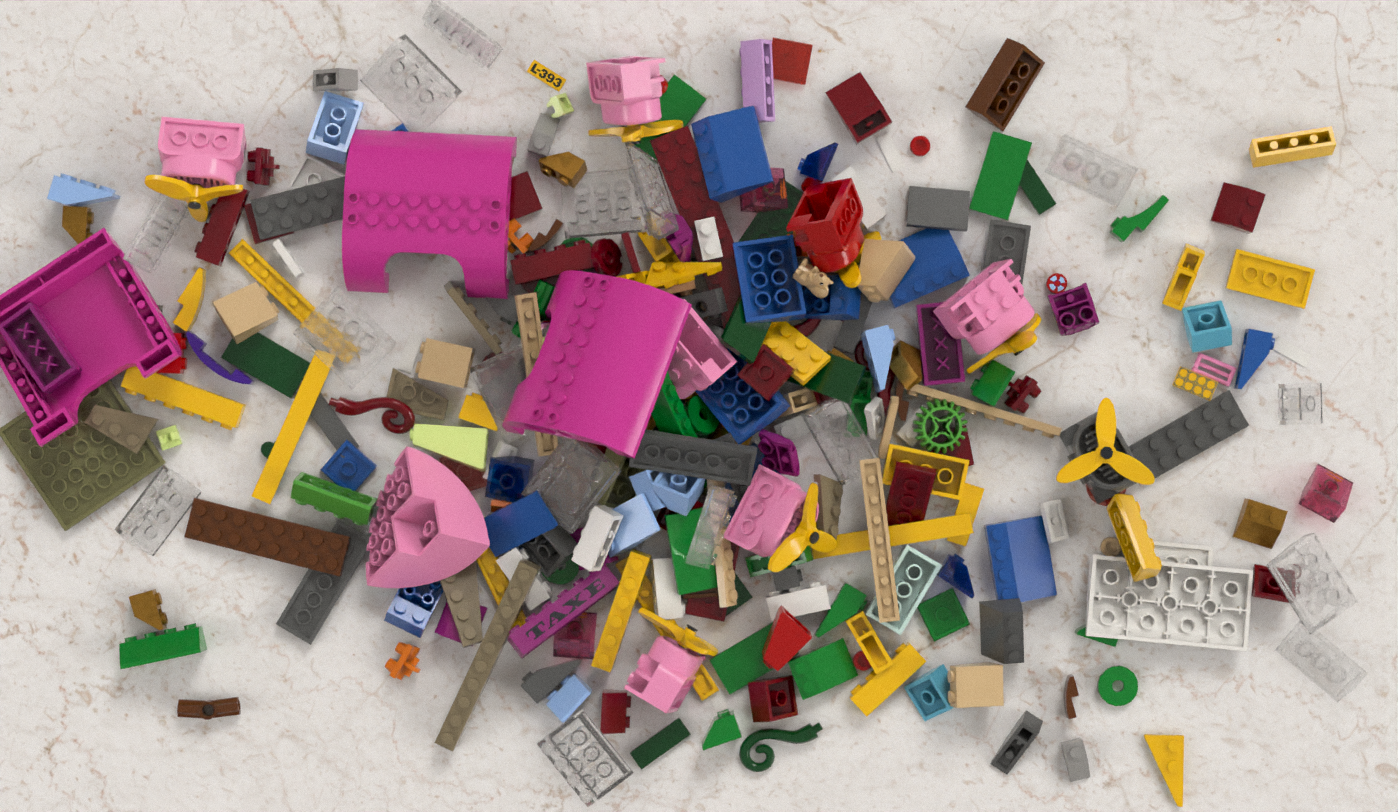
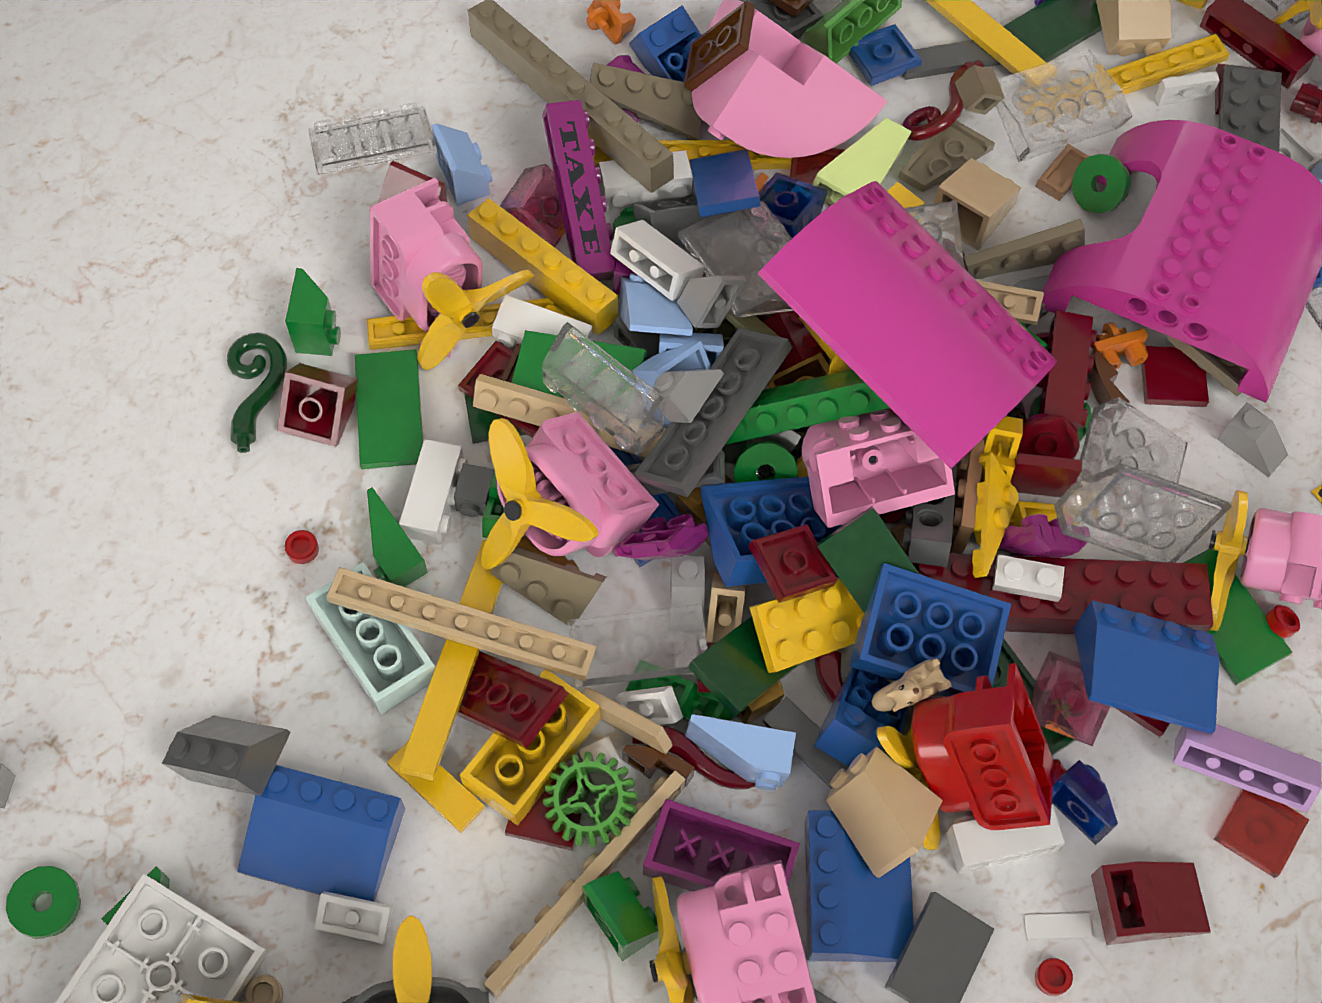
camera: 110 degrees right, 25 degrees down
dark grey slope [521,658,583,704] -> none
pearl gold slope [538,152,587,188] -> none
yellowish green tile [547,93,574,118] -> none
dark green tile [630,718,691,770] -> none
red slope [762,605,812,672] -> none
green slope [788,638,858,700] -> none
yellow slope [845,610,894,674] -> none
yellow brick [850,642,926,716] -> none
pearl gold slope [889,340,922,390] -> none
medium azure slope [904,664,953,721] -> none
green tile [917,588,970,642] -> none
clear blue slope [937,554,975,599] -> none
tan slope [947,662,1004,708] -> none
dark grey slope [990,710,1043,774] -> none
dark red hips [1004,375,1041,413] -> none
reddish brown slope [1064,674,1079,719] -> none
none -> white sticker [278,751,344,781]
none -> light grey slope [648,369,724,423]
none -> light grey slope [677,276,747,328]
none -> reddish brown tile [684,1,755,92]
none -> dark tan brick [955,65,1005,115]
none -> medium nougat tile [1035,144,1089,201]
none -> green tile [1072,154,1131,213]

